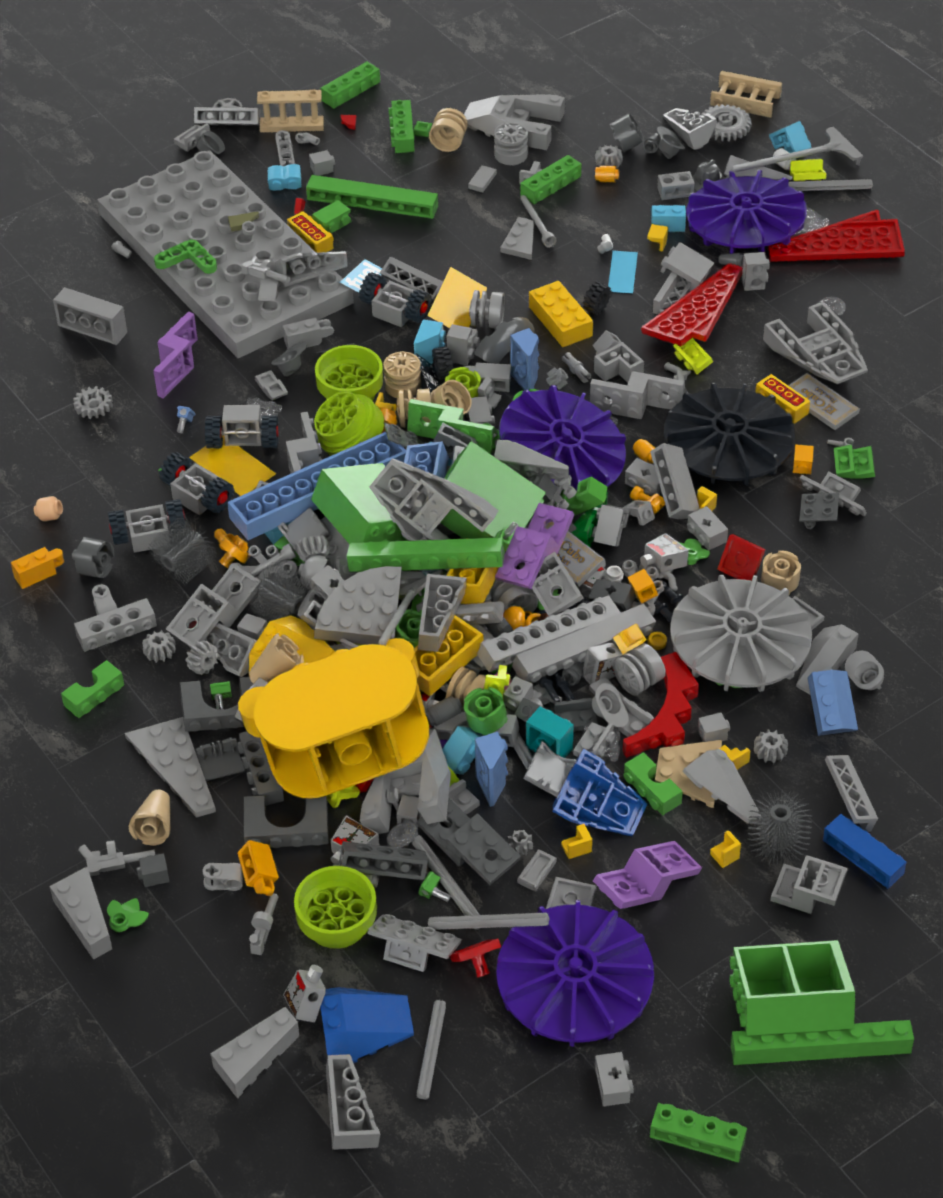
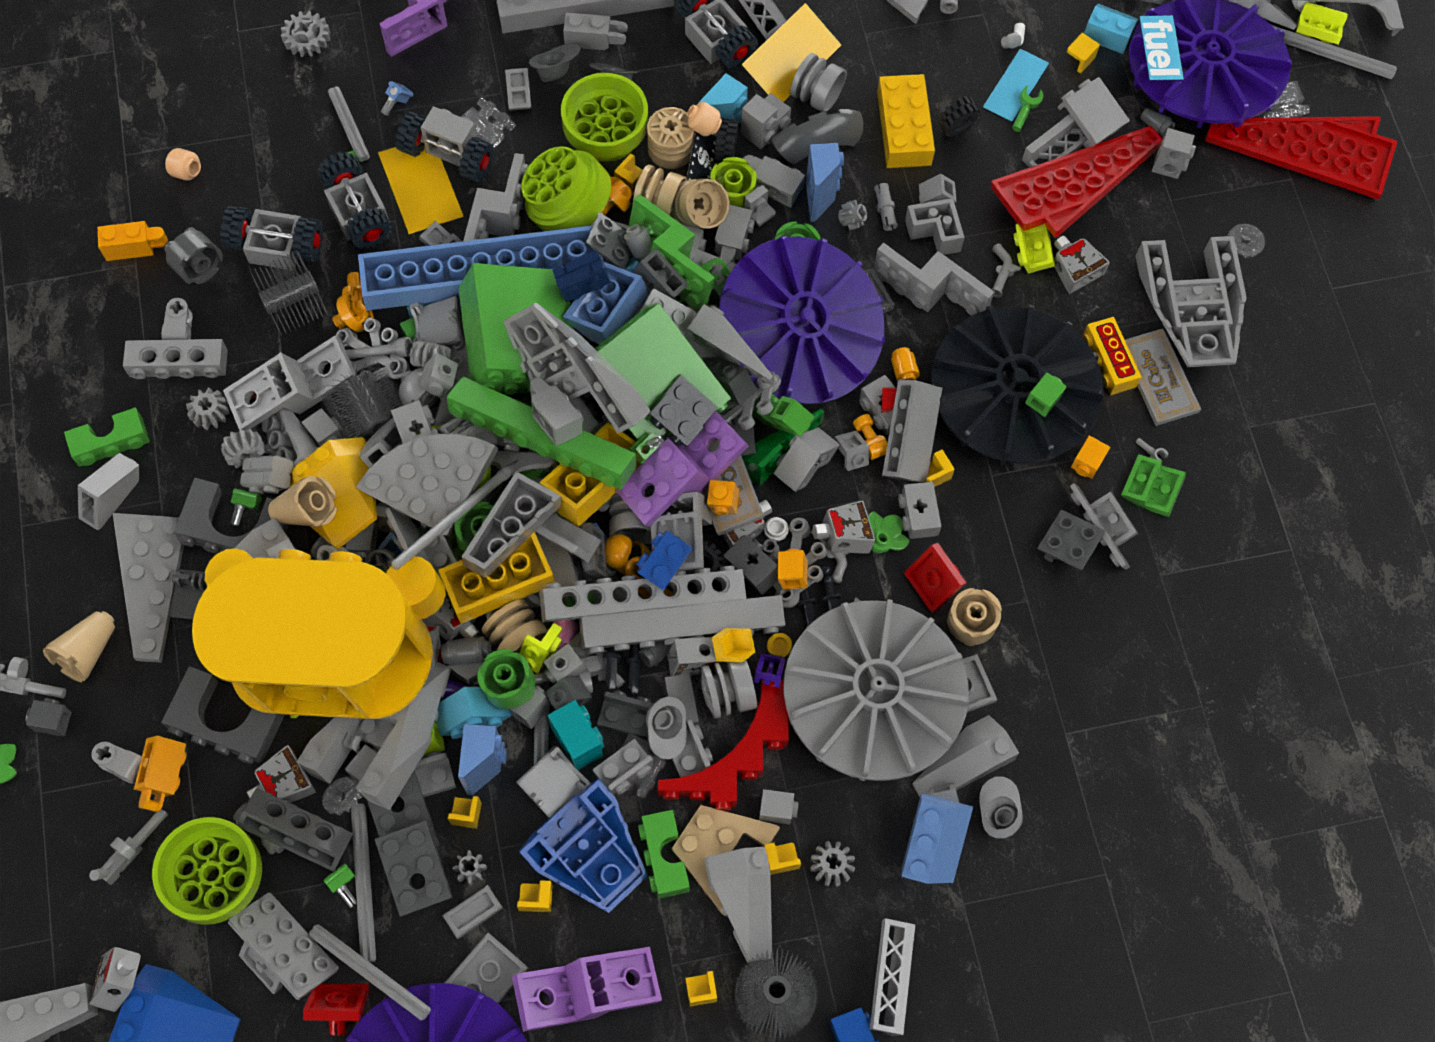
camera: 20 degrees right, 20 degrees up
none -> light grey slope [78,453,139,530]
none -> light grey brick [240,455,293,494]
none -> light grey axle [328,86,370,162]
none -> light grey brick [419,353,458,398]
none -> yellow panel [448,796,482,829]
none -> light grey hinge [530,377,584,446]
none -> dark blue brick [552,250,611,302]
none -> light grey brick [624,224,652,262]
none -> blue bracket [636,530,693,590]
none -> plate [648,374,718,446]
none -> light nougat head [687,101,722,136]
none -> light orange brick [707,480,740,516]
none -> dark purple tile [754,653,786,687]
none -> red tile [881,387,897,413]
none -> bright green piece [1012,85,1043,132]
none -> bright green brick [1025,373,1067,417]
none -> light grey torso [1054,236,1110,294]
none -> sticker [1140,15,1184,80]

